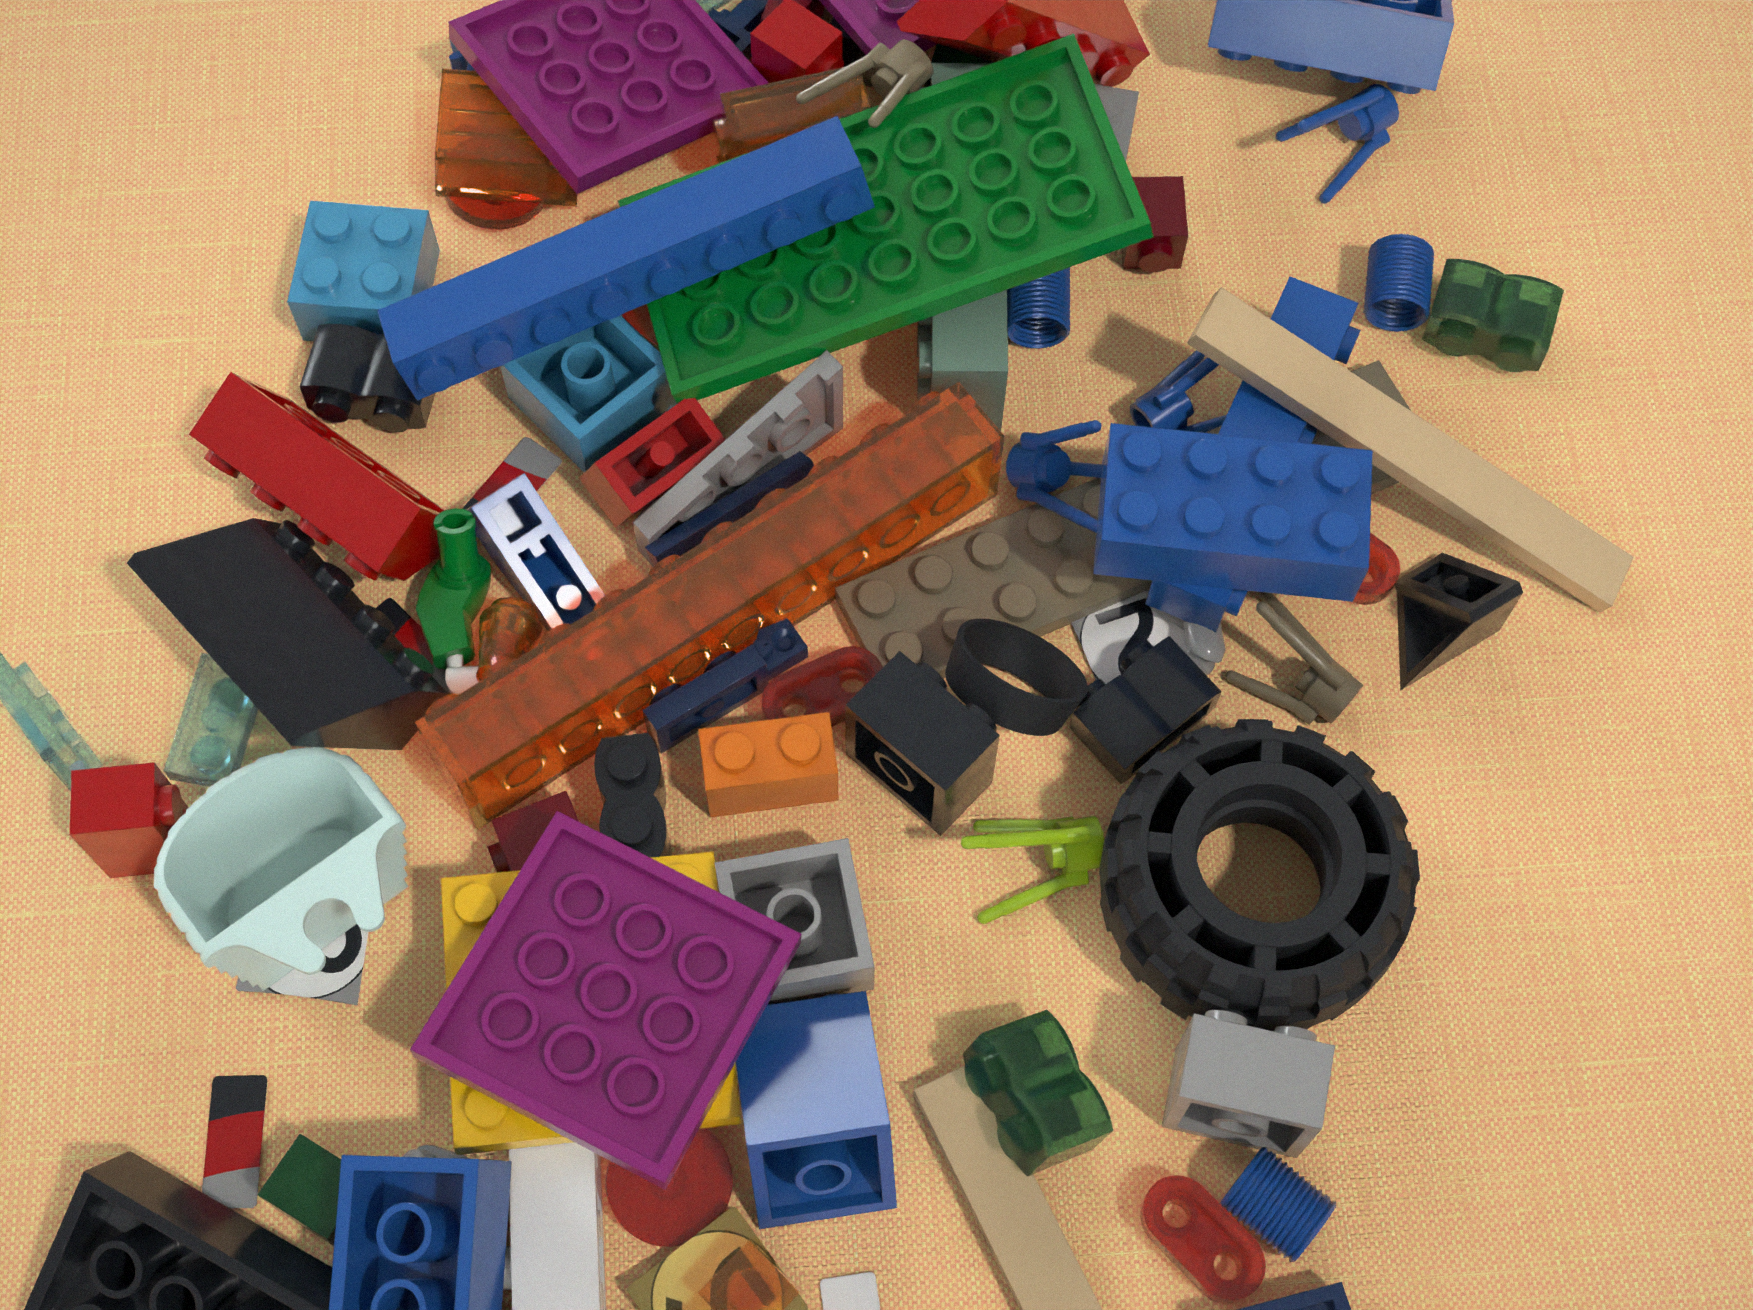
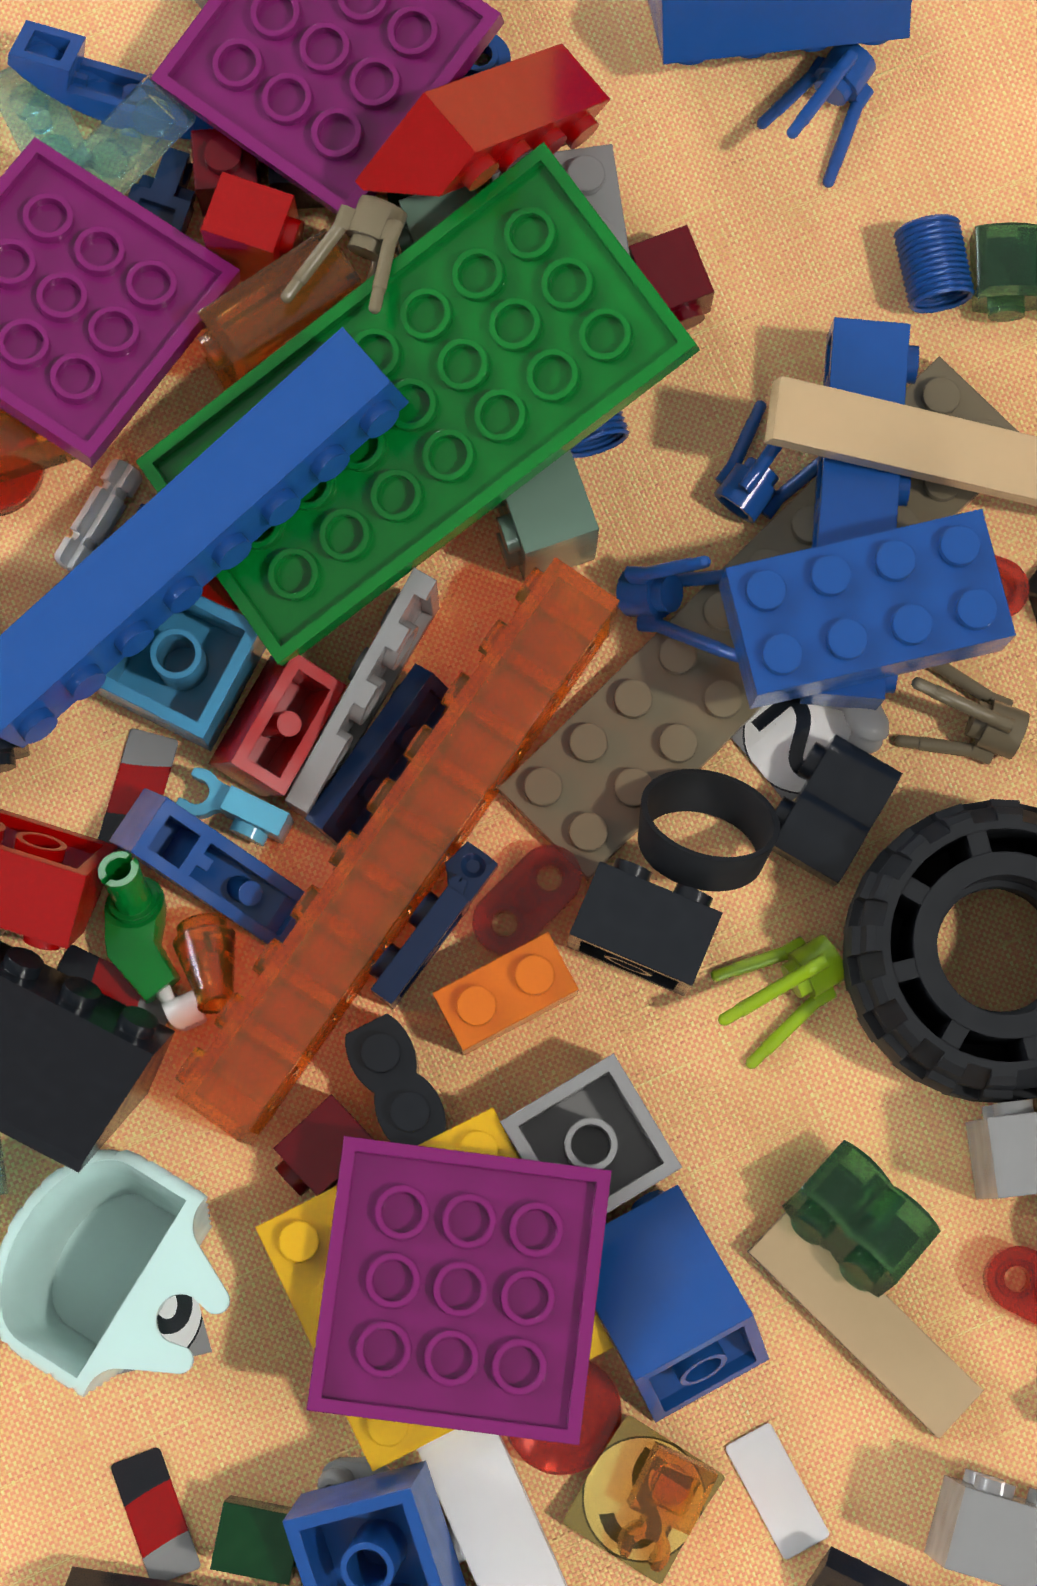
camera: 20 degrees left, 15 degrees up
none -> medium azure plate [176,768,294,847]

